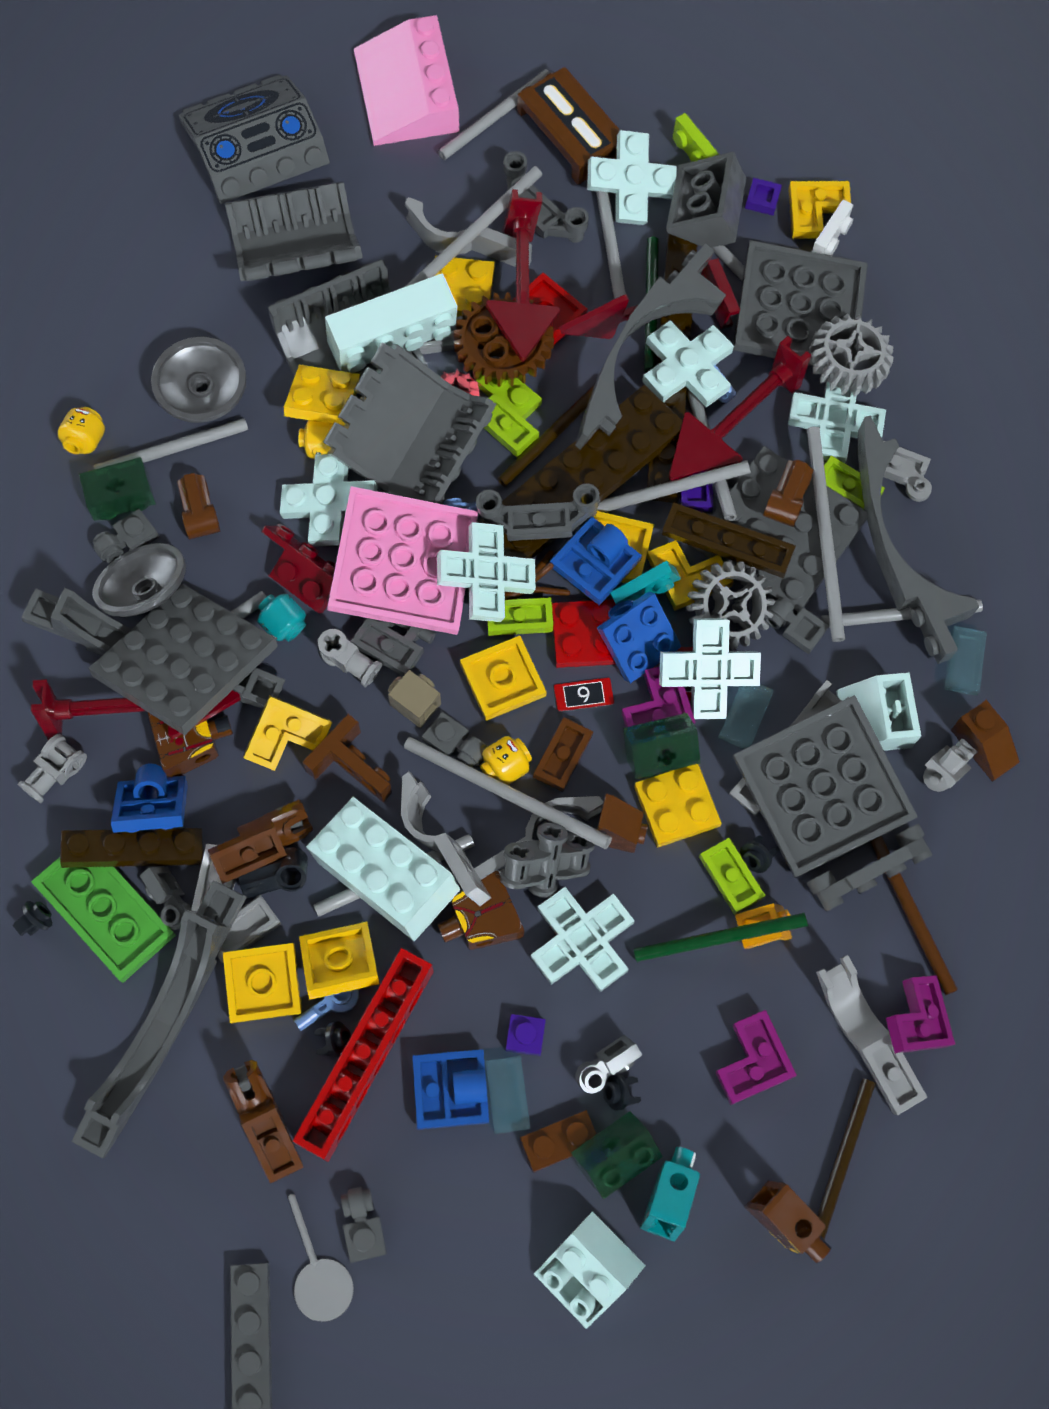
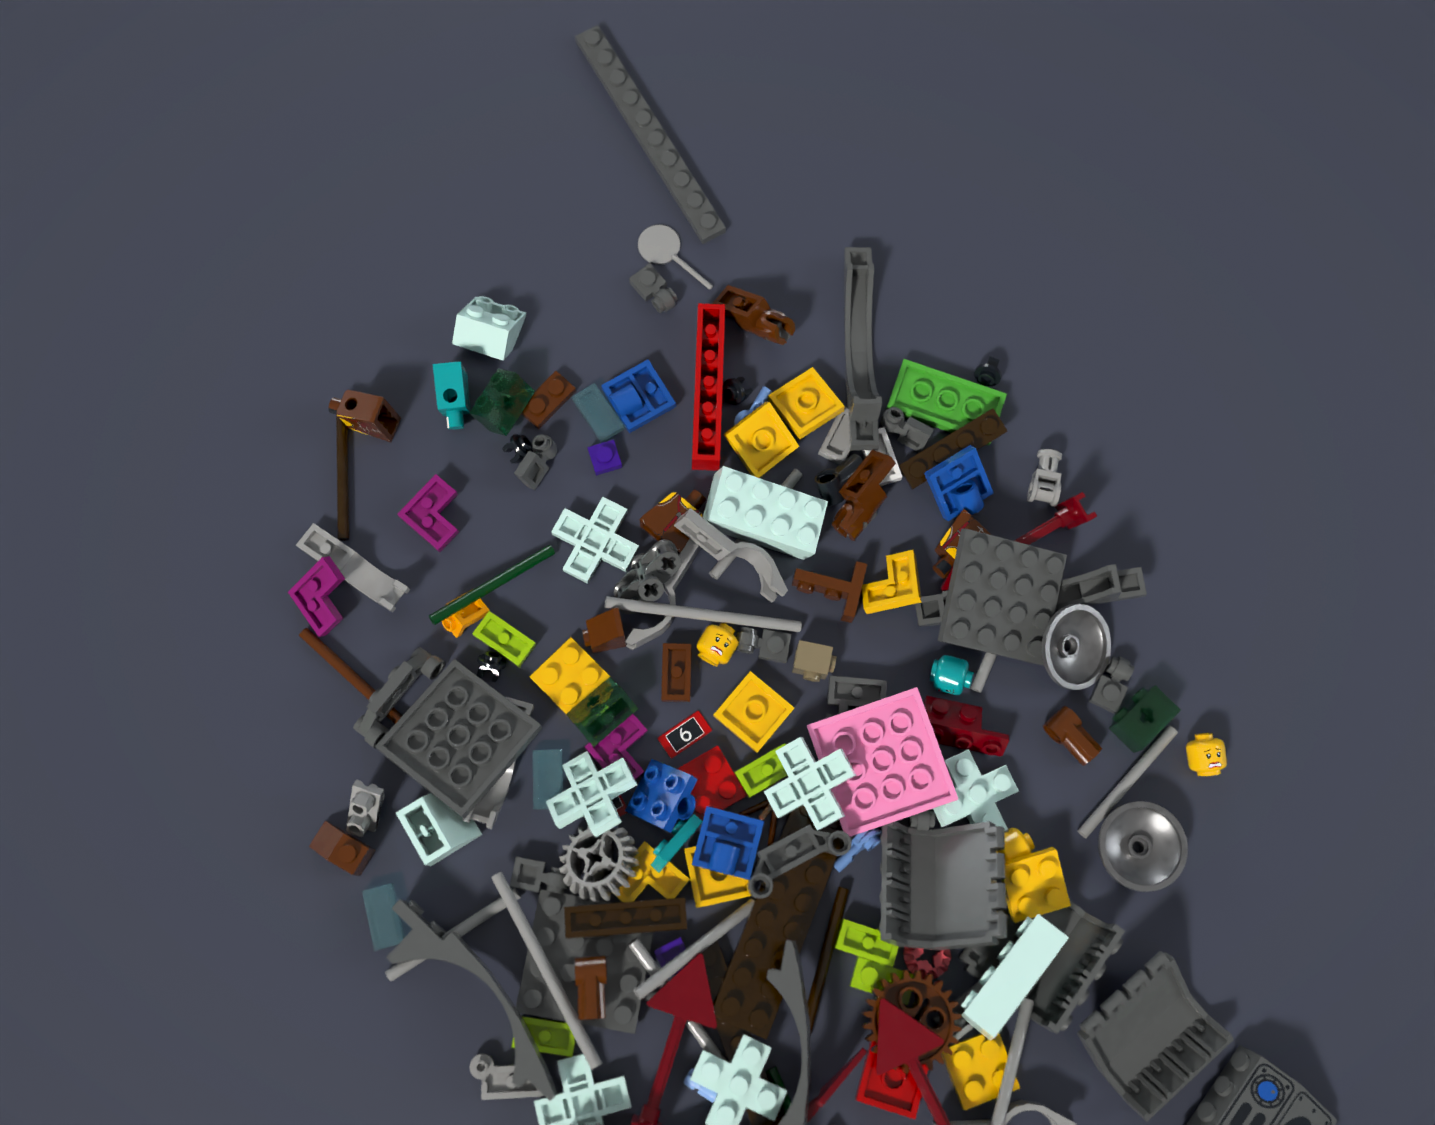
camera: 150 degrees right, 5 degrees up
light grey connector [318,629,382,688] -> none

